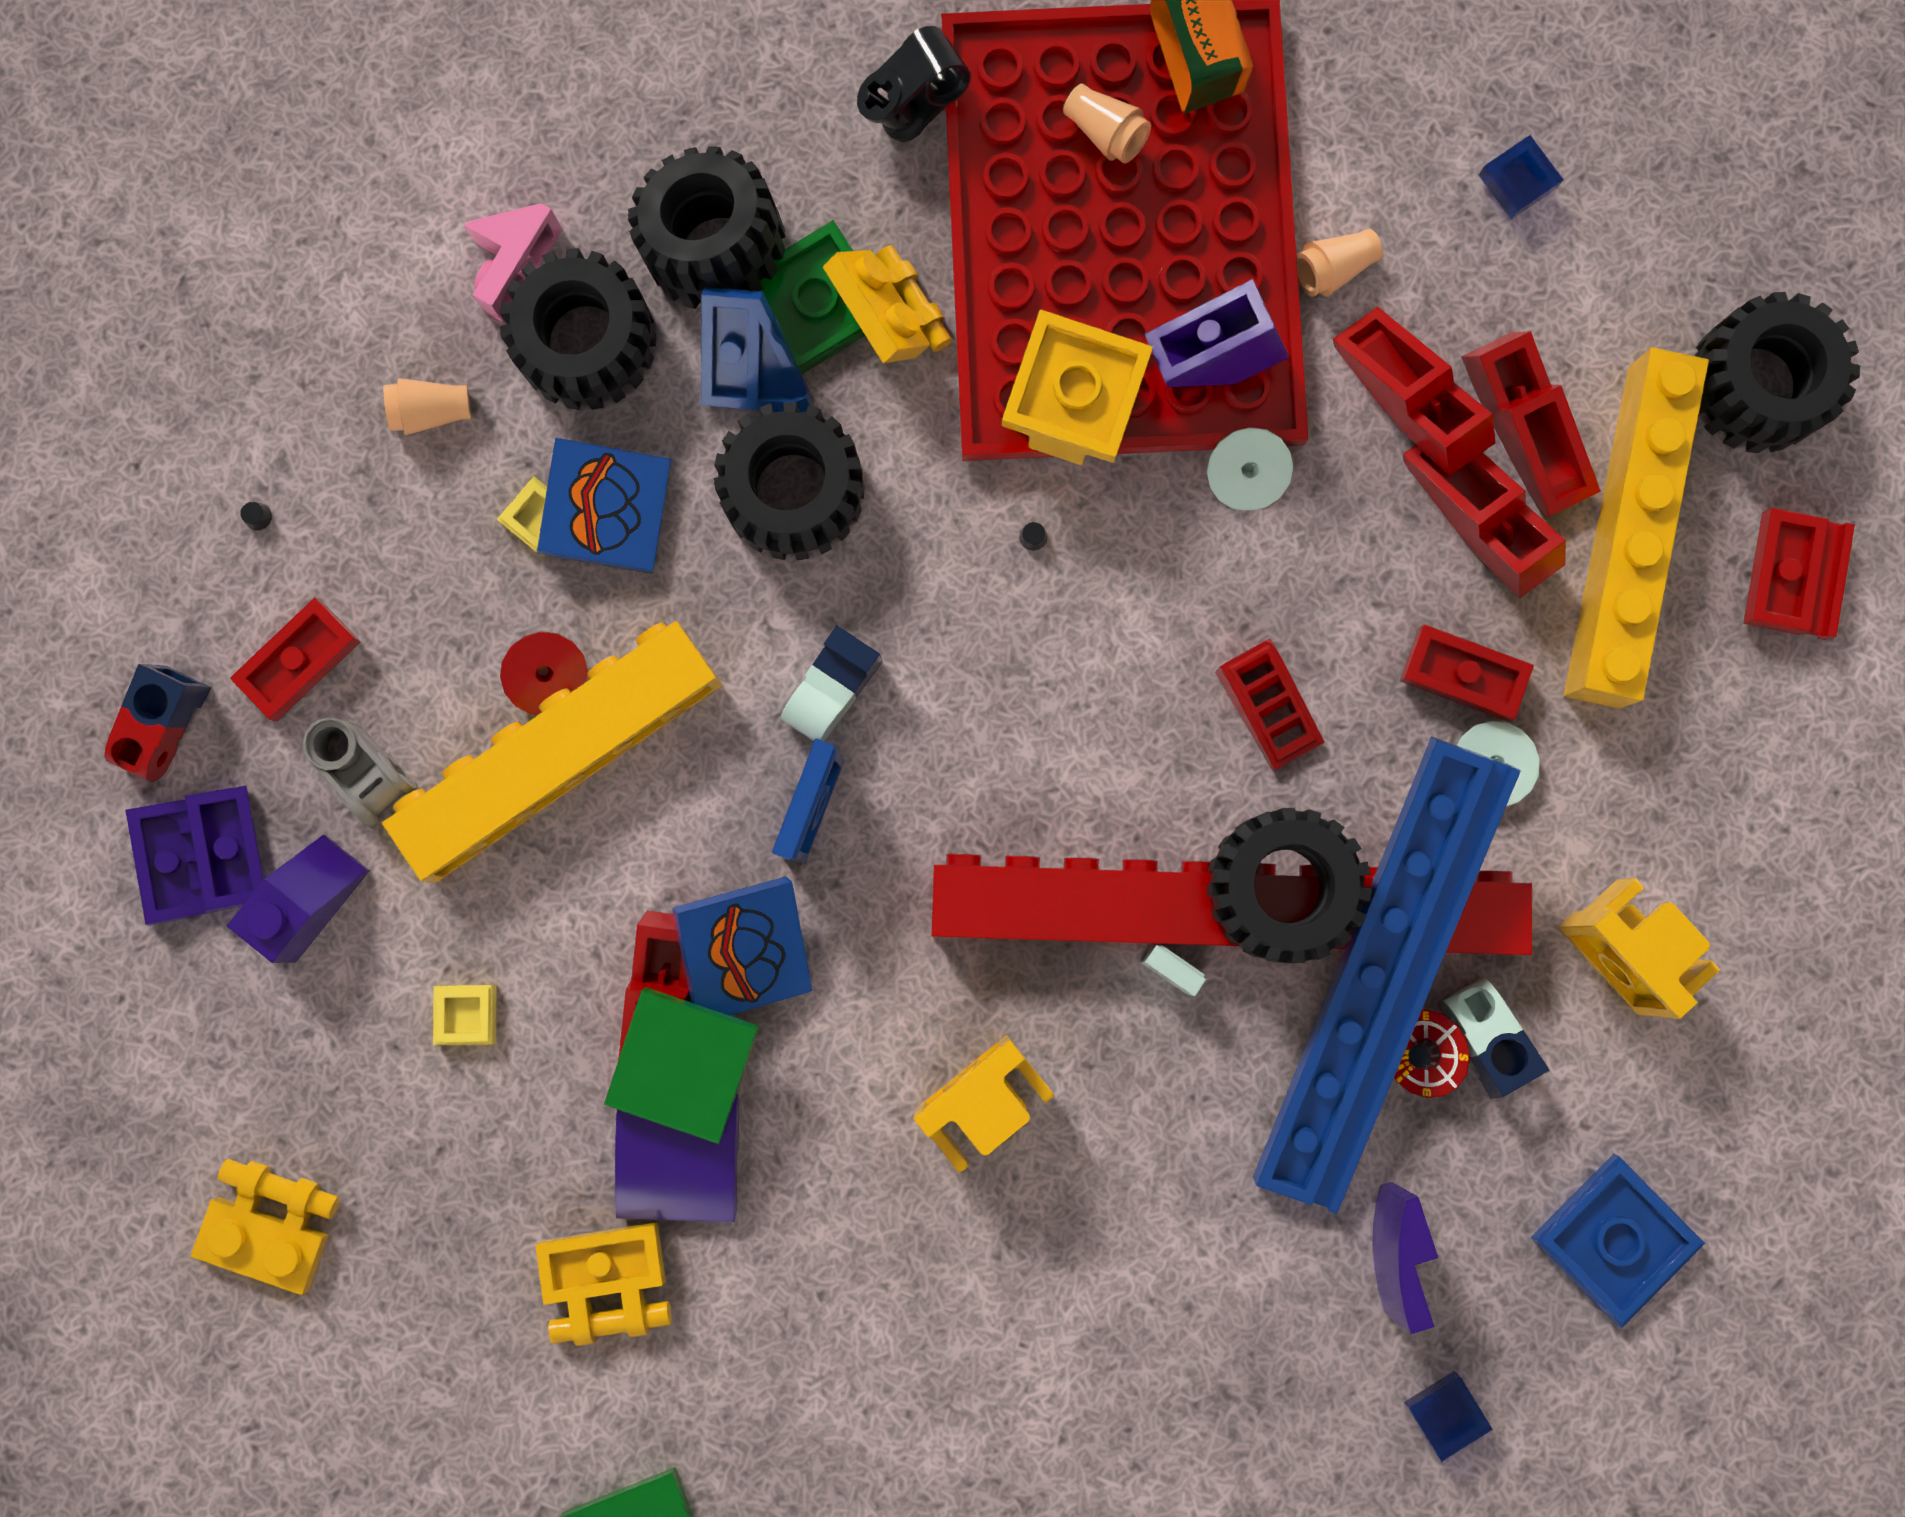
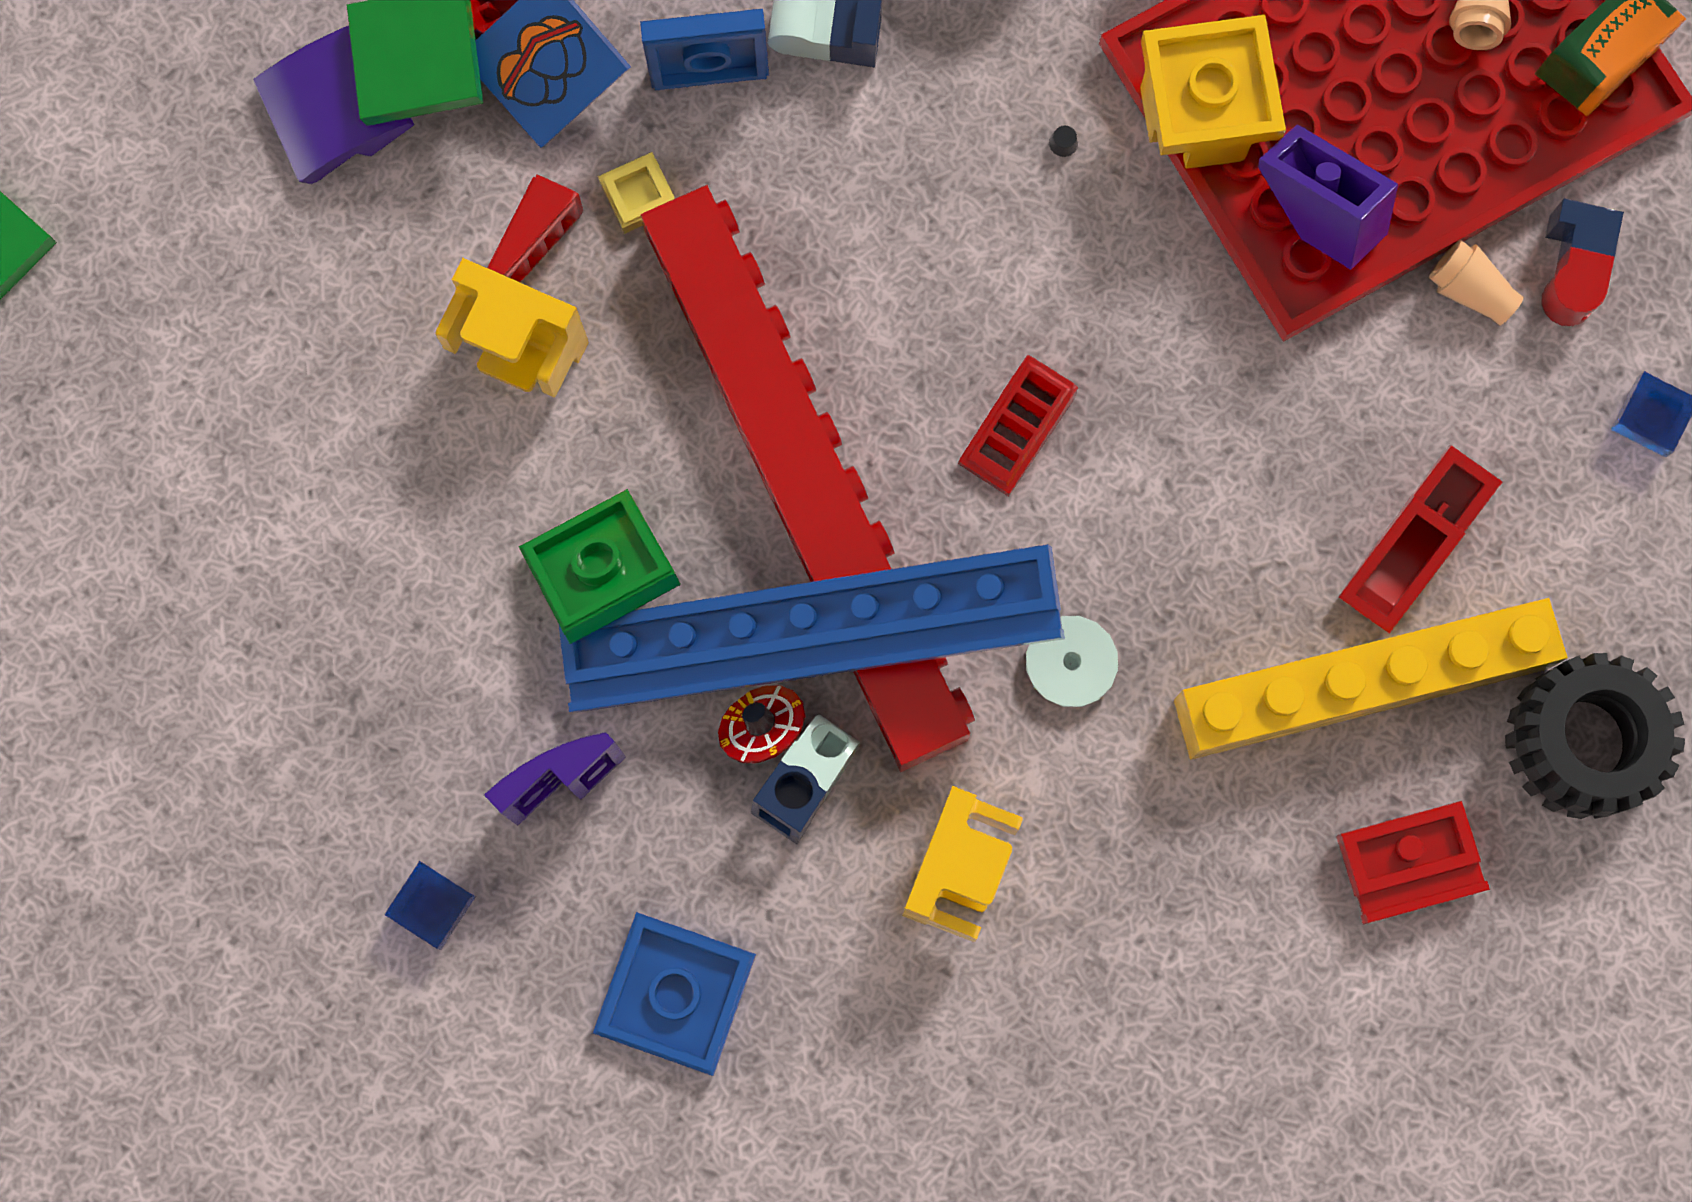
camera: 60 degrees right, 5 degrees down
yellow plate [535,1222,672,1346] -> none
light aqua tile [1140,944,1207,997] -> none
black tyre [1206,807,1372,964] -> none
light aqua piece [1207,427,1293,510] -> none
red slope [1332,306,1496,477] -> none
red plate [1400,624,1534,722] -> none
red slope [1402,445,1566,599] -> none
none -> red slope [487,174,584,283]
none -> green tile [519,489,681,644]
none -> light yellow tile [598,152,675,234]
none -> leg [1541,198,1624,326]

